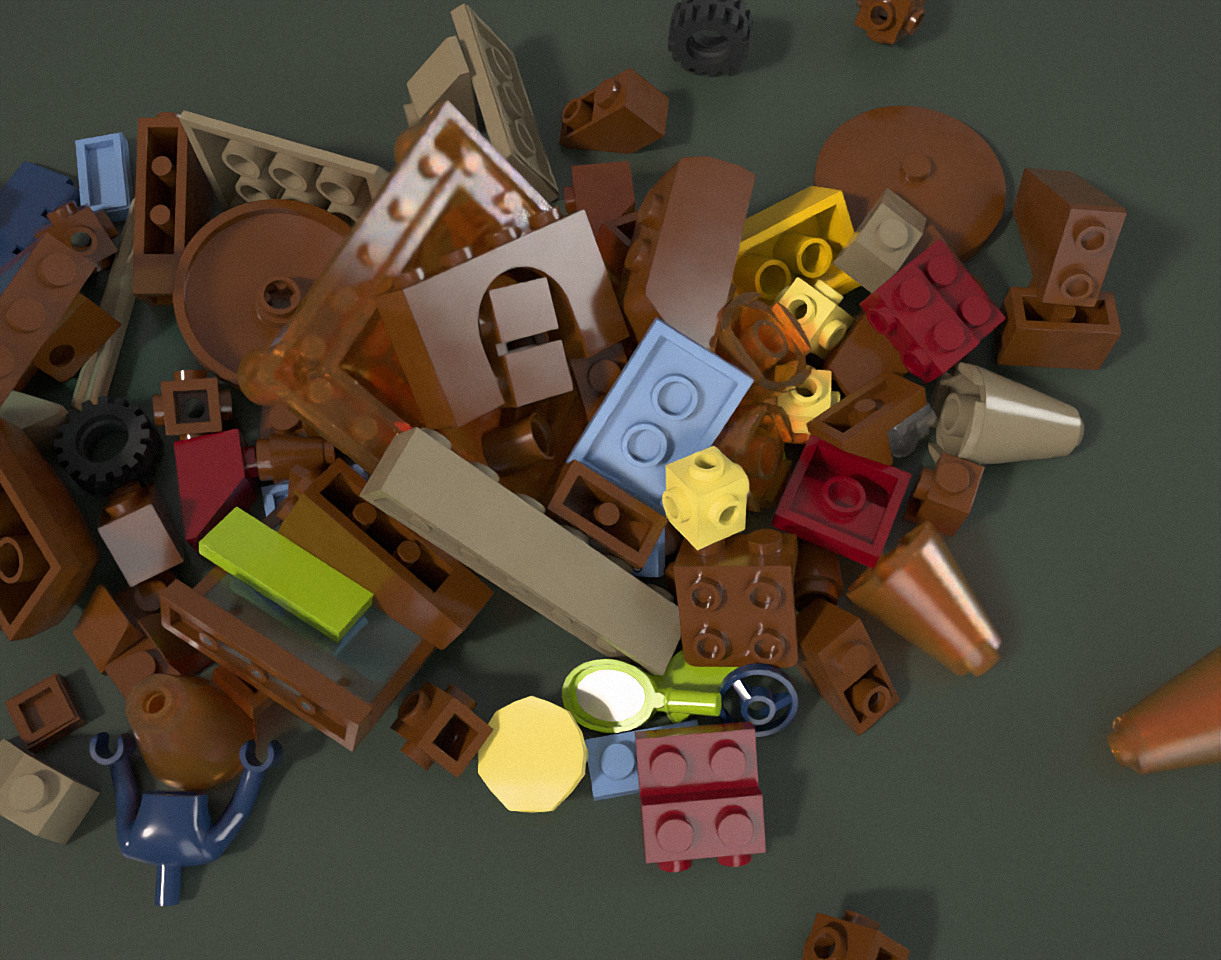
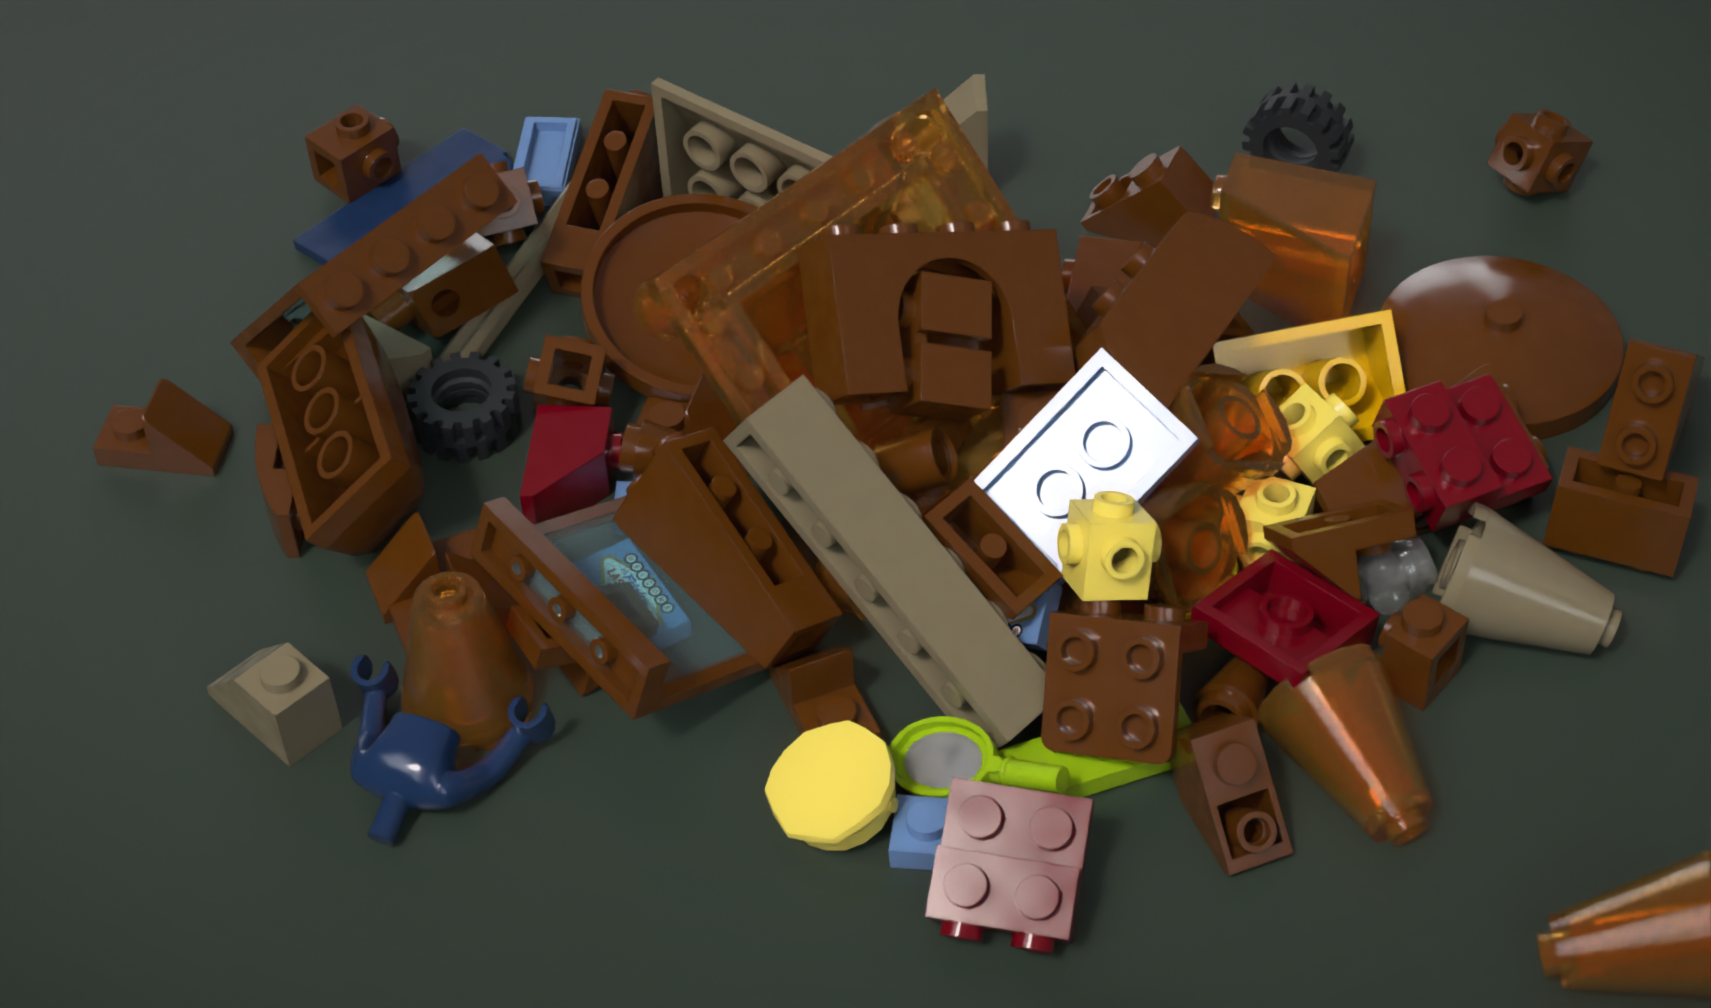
camera: 20 degrees right, 20 degrees down
reddish brown tile [4,672,87,754] -> none
slope [97,481,184,587] -> none
lime tile [199,507,374,643] -> none
reddish brown brick [390,681,494,778] -> none
dark tan tile [451,3,559,205] -> none
dark blue piece [717,663,798,737] -> none
dark tan slope [833,188,926,293] -> none
none -> reddish brown slope [768,646,882,739]
none -> clear orange slope [1210,153,1377,326]

